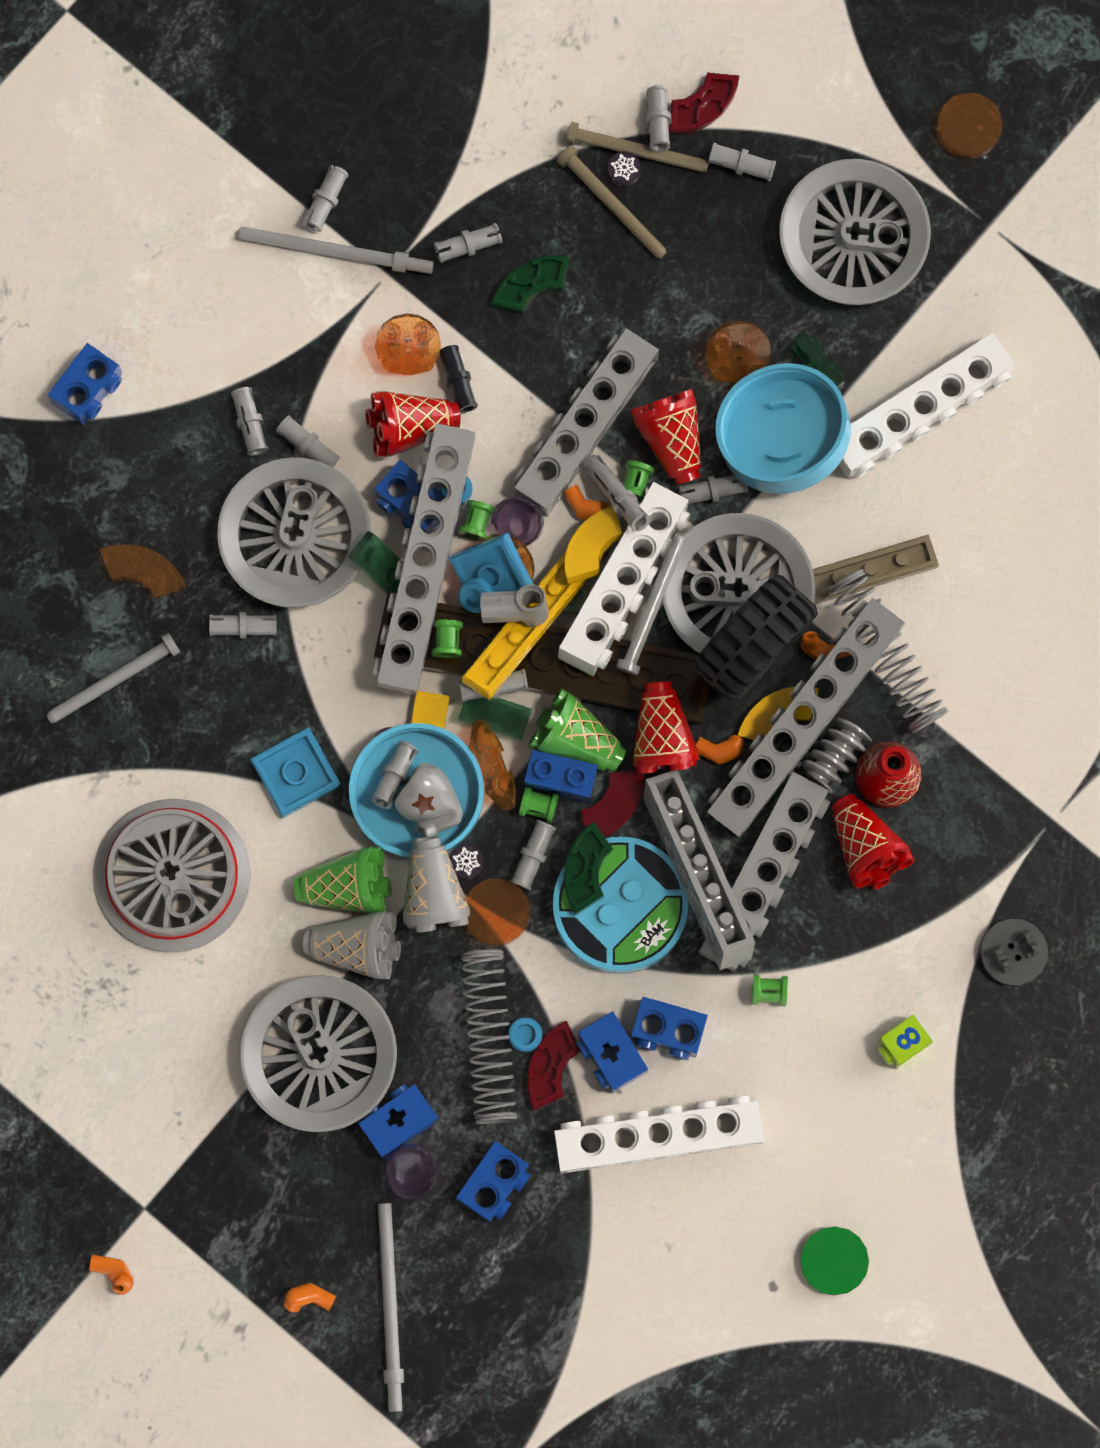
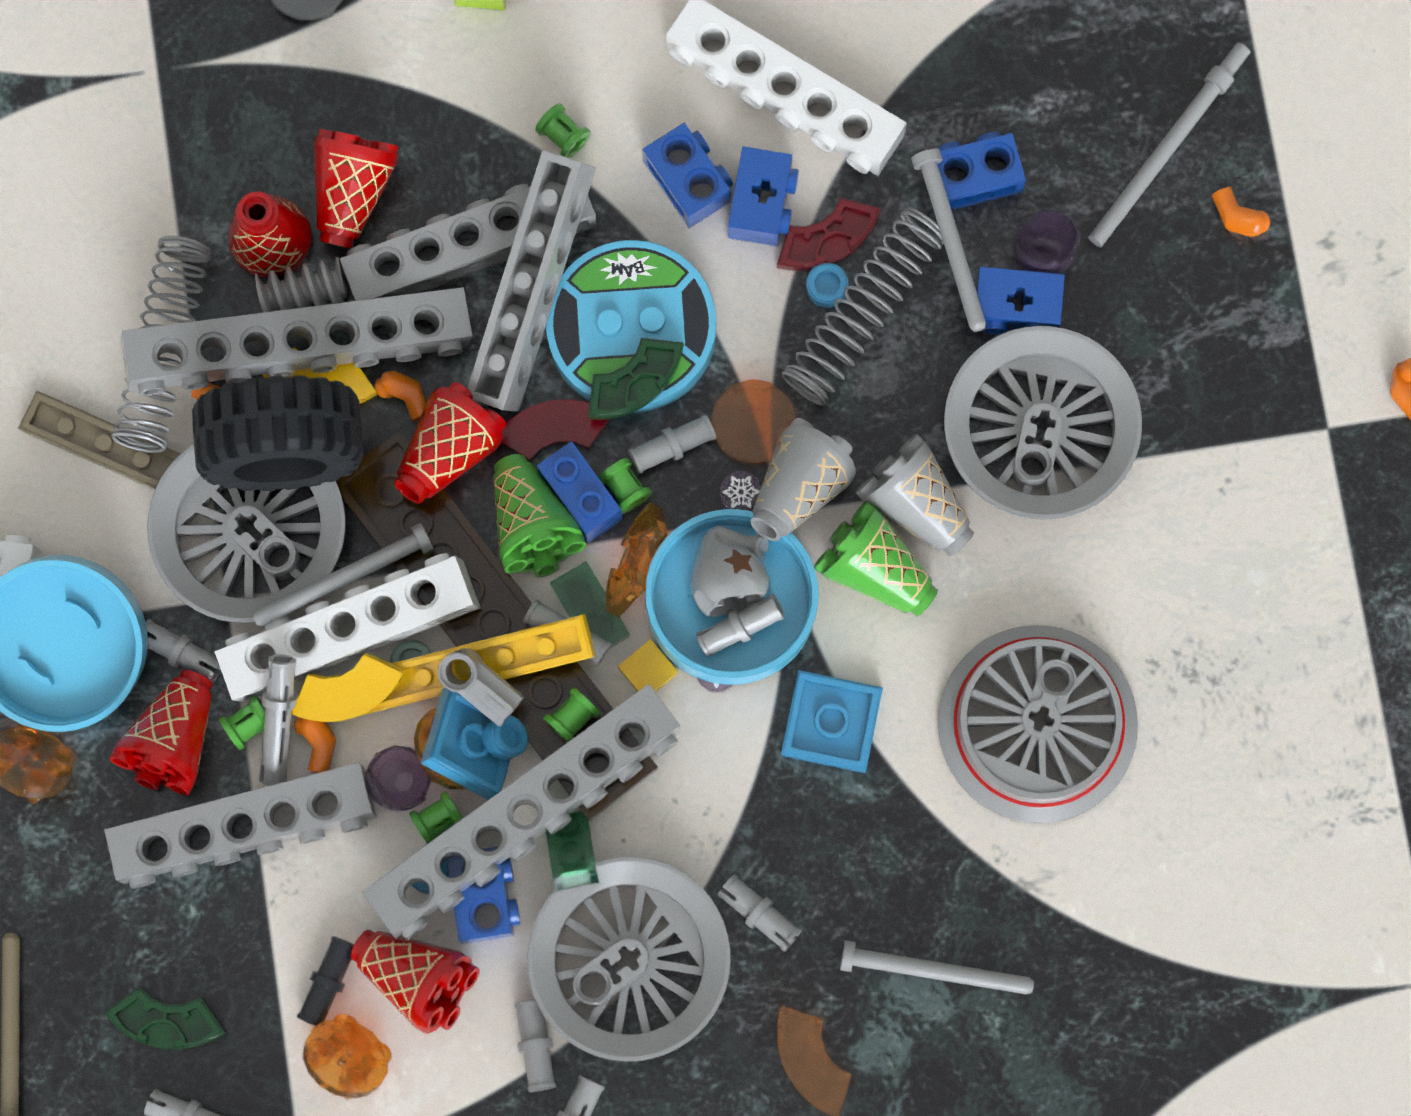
camera: 135 degrees left, 0 degrees up
none -> light grey bar [911,148,986,332]

